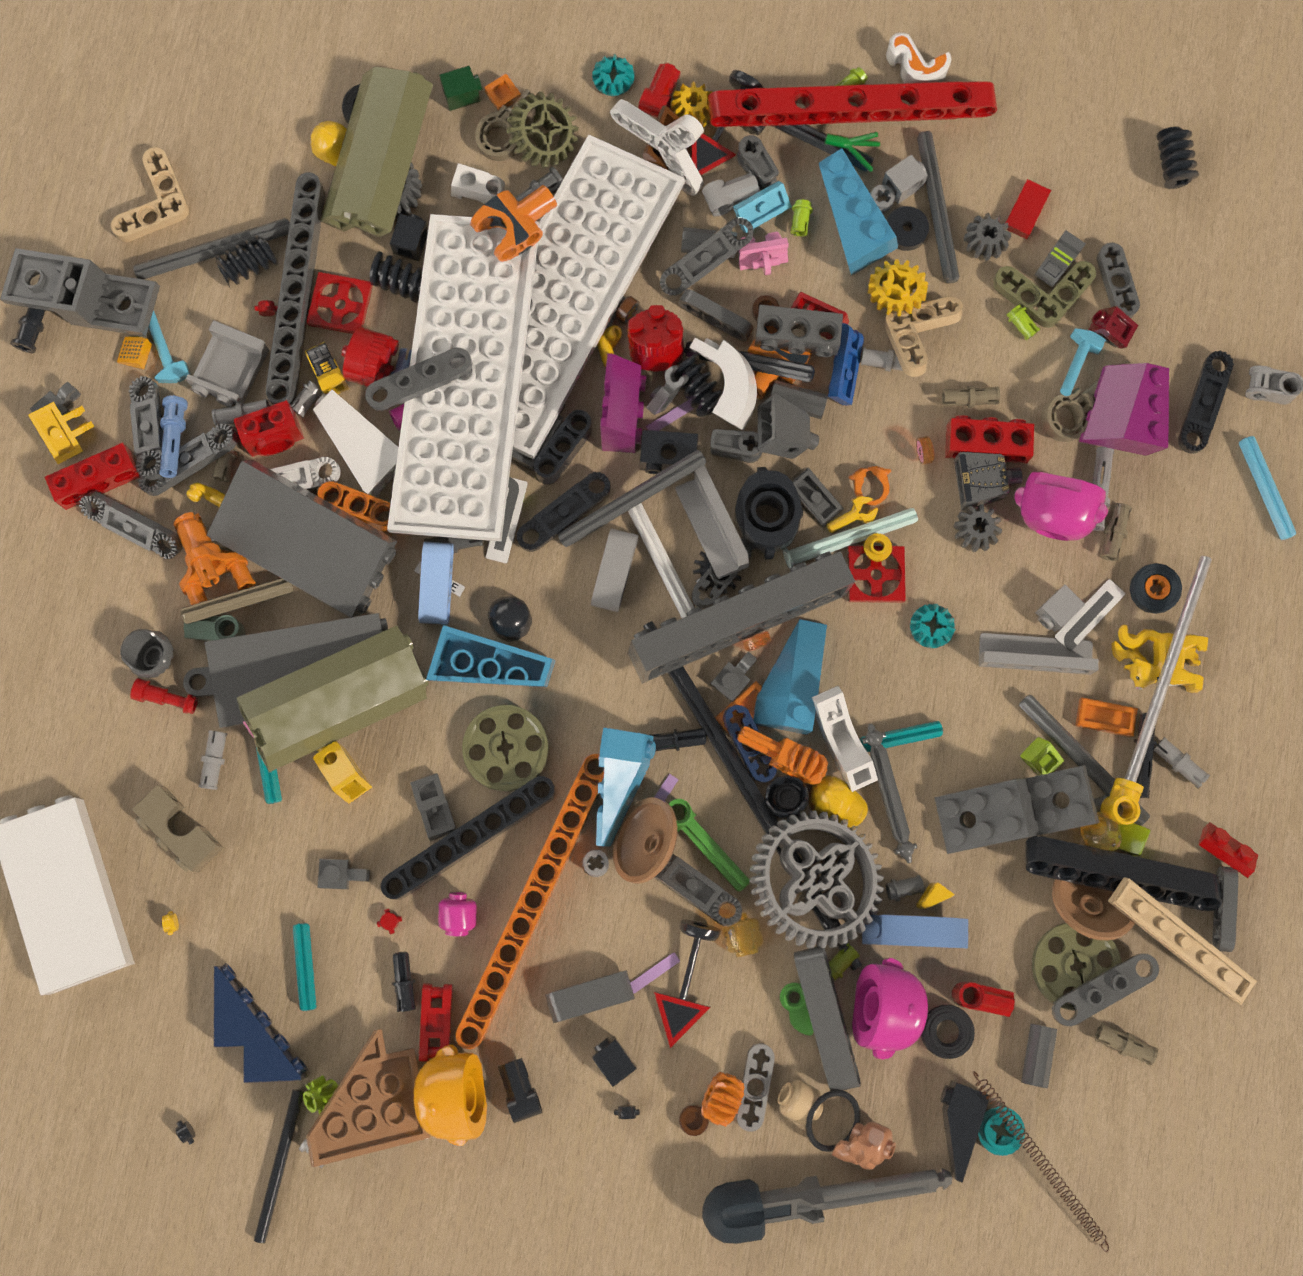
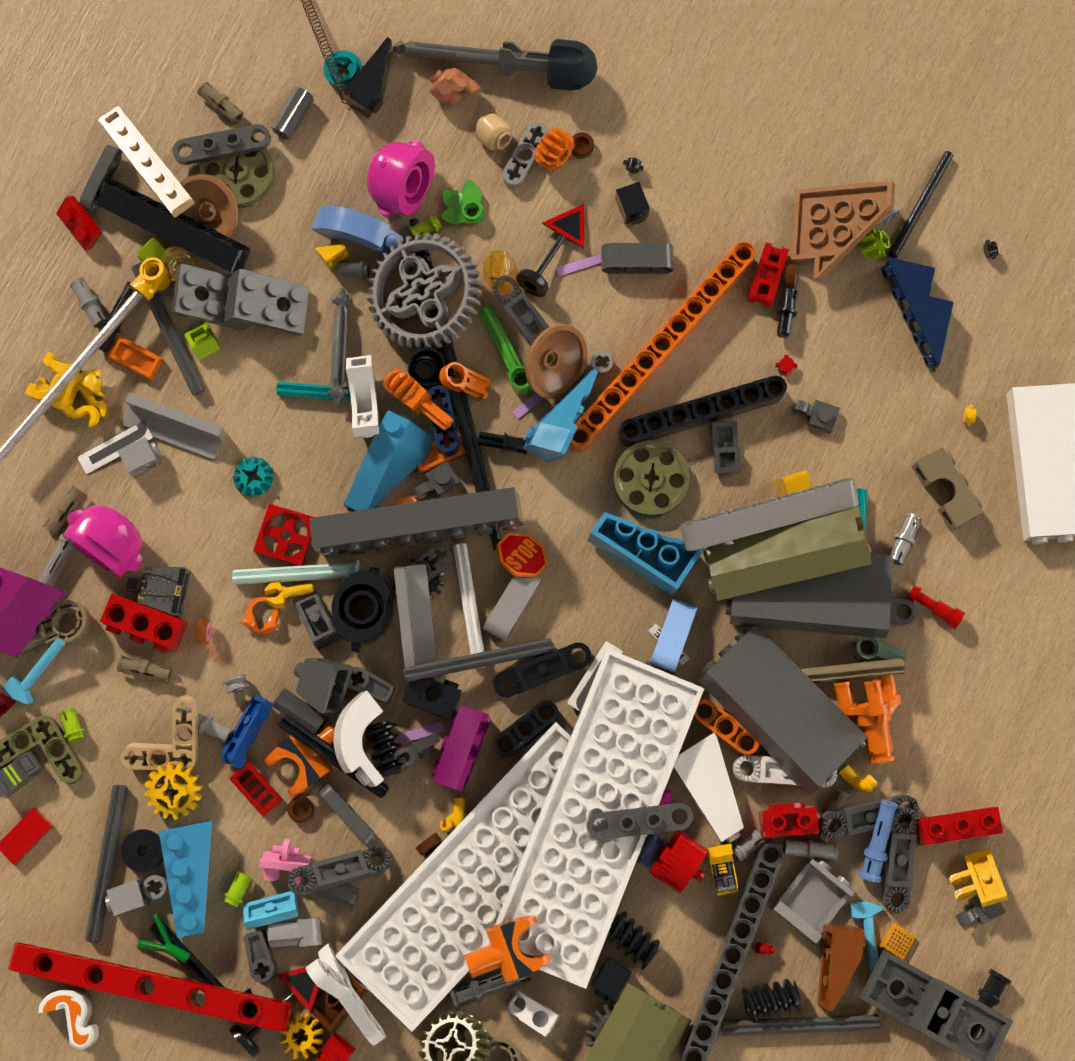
camera: 160 degrees left, 0 degrees up
dark grey plate [79,491,182,559] -> none
dark grey hair [120,629,174,678] -> none
teal axle [292,923,317,1011] -> none
red piece [306,272,373,334] -> none
light orange piece [414,1045,487,1146] -> none
dark pink head [438,892,477,936] -> none
black hair [488,596,532,641] -> none
black piece [498,1058,543,1123] -> none
red piece [627,305,684,372] -> none
dark grey brick [755,305,843,357] -> none
dark grey beam [794,946,861,1091] -> none
black tyre [806,1090,861,1152] -> none
yellow piece [808,775,868,827] -> none
lime pin [834,67,868,86] -> none
yellow plate [863,533,892,562] -> none
black tyre [921,1005,975,1059] -> none
red piece [952,981,1015,1017] -> none
dark grey gear [953,504,1002,552] -> none
dark grey gear [964,213,1011,261] -> none
black bush [1129,563,1182,614] -> none
none -> light grey bush [223,674,249,694]
none -> orange piece [439,362,491,402]
none -> piece [496,533,548,578]
none -> light grey beam [680,478,859,551]
none -> reddish brown tile [785,265,798,290]
none -> dark orange slope [818,924,866,1011]

